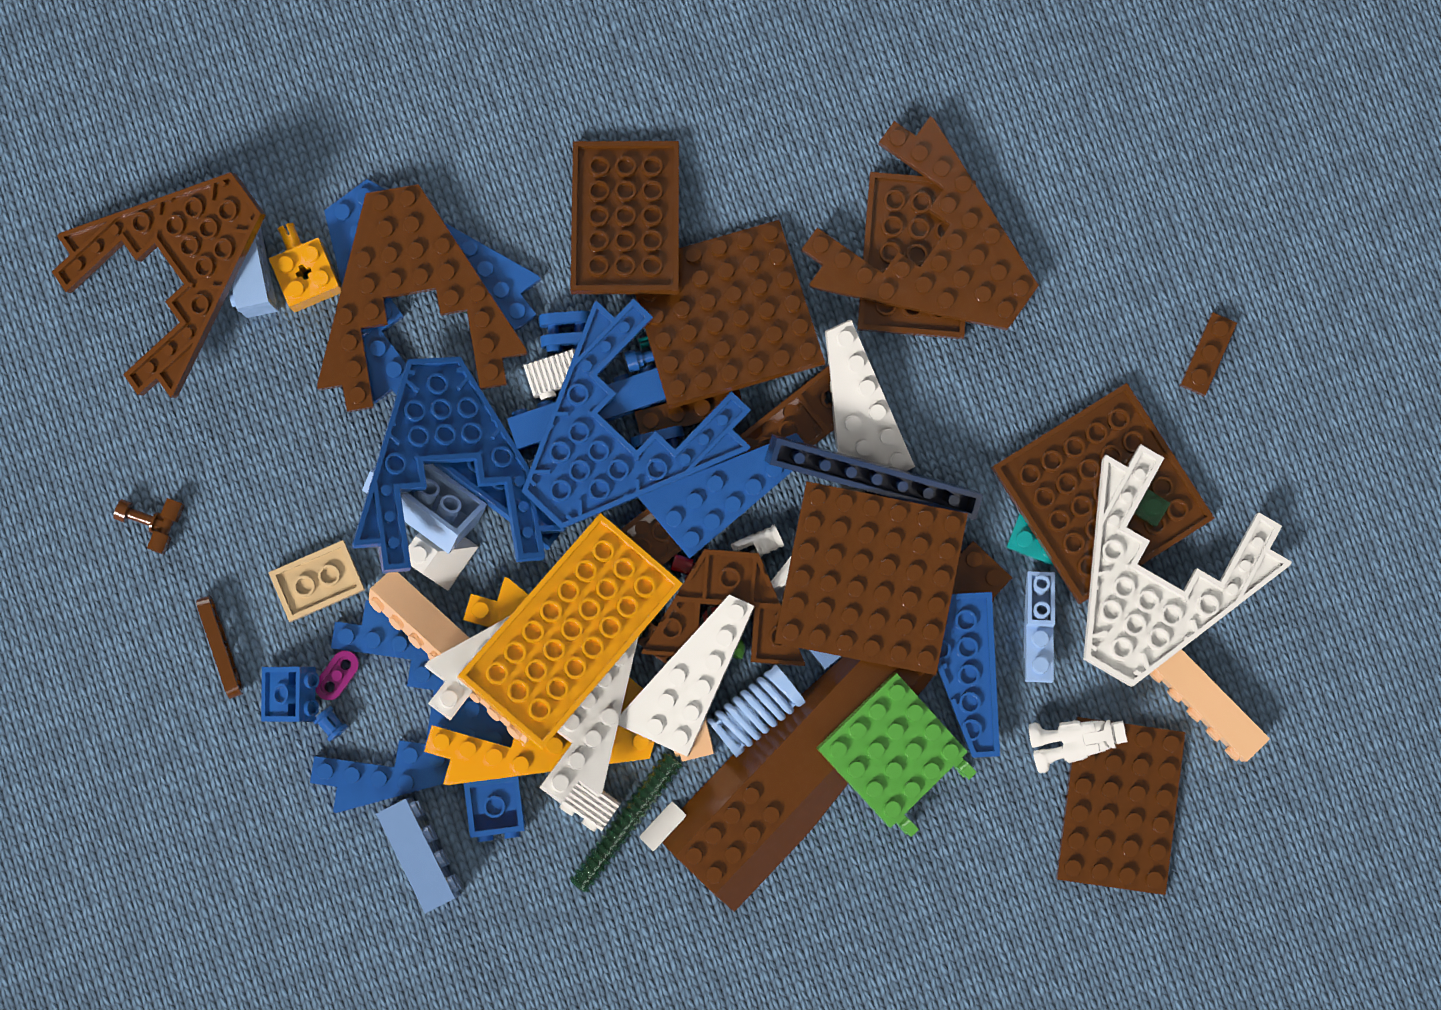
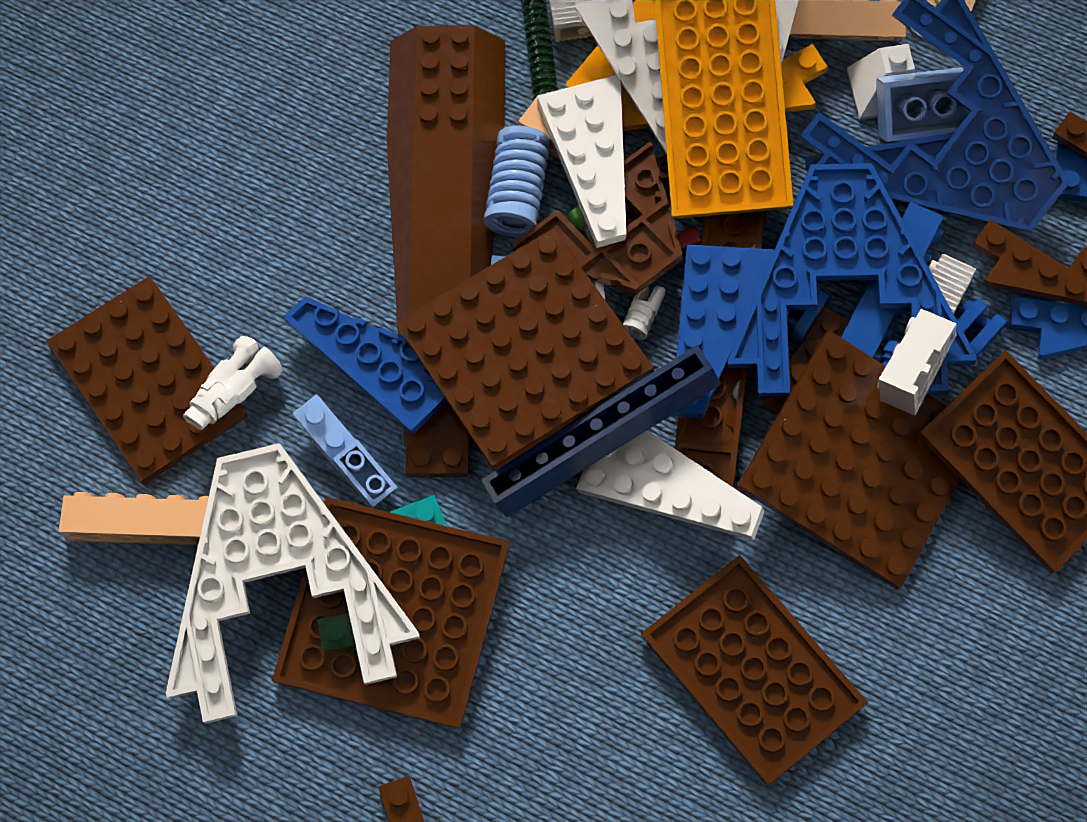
camera: 140 degrees right, 15 degrees down
white sticker [640,802,686,851] -> none
reddish brown wing [801,116,1039,331] -> none
bright green plate [816,672,977,837] -> none
none -> white wedge [877,309,956,415]

